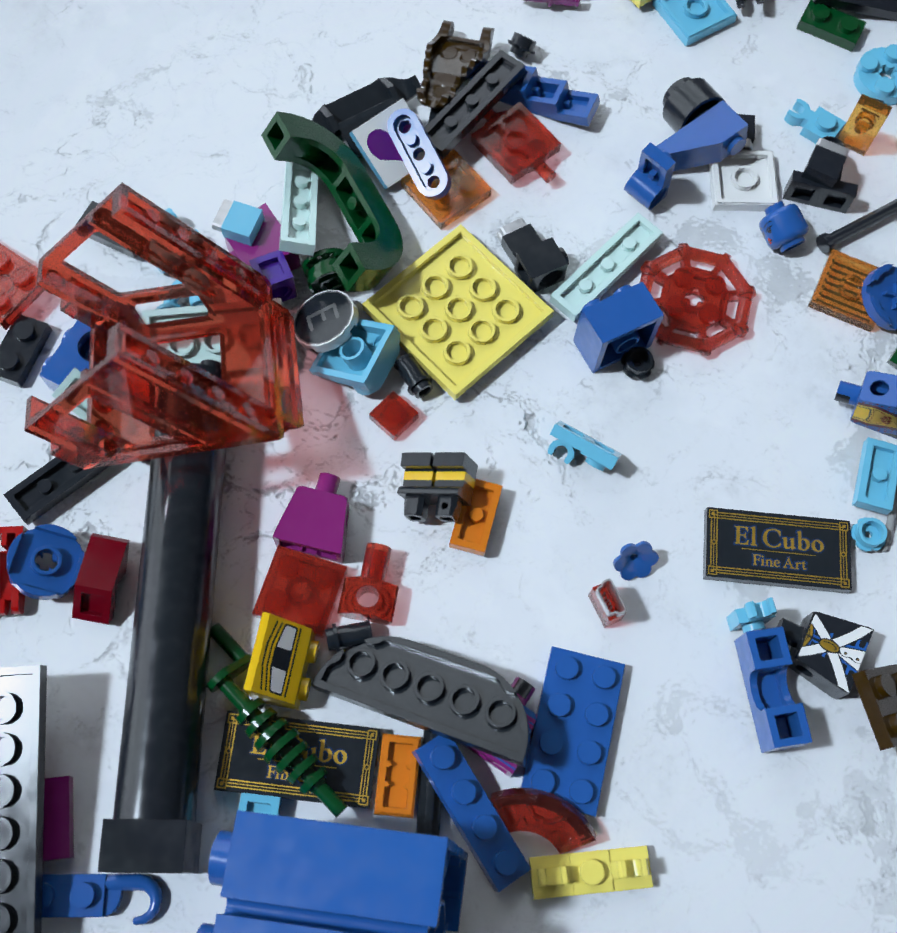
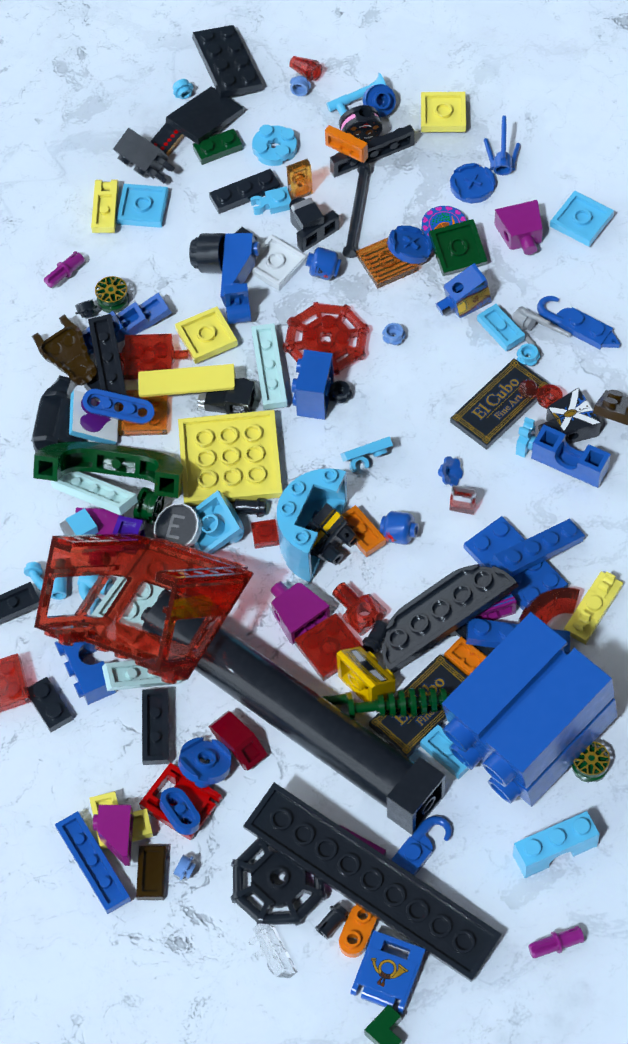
camera: 45 degrees left, 10 degrees down
none -> dark green wheel [95,276,129,313]
none -> light yellow panel [138,364,236,397]
none -> light yellow plate [175,306,238,364]
none -> black plate [209,168,280,214]
none -> medium azure cylinder [277,468,348,583]
none -> blue head [380,511,418,545]
none -> medium blue plate [382,323,405,345]
none -> blue plate [492,518,585,577]
none -> clear red plate [519,379,563,409]

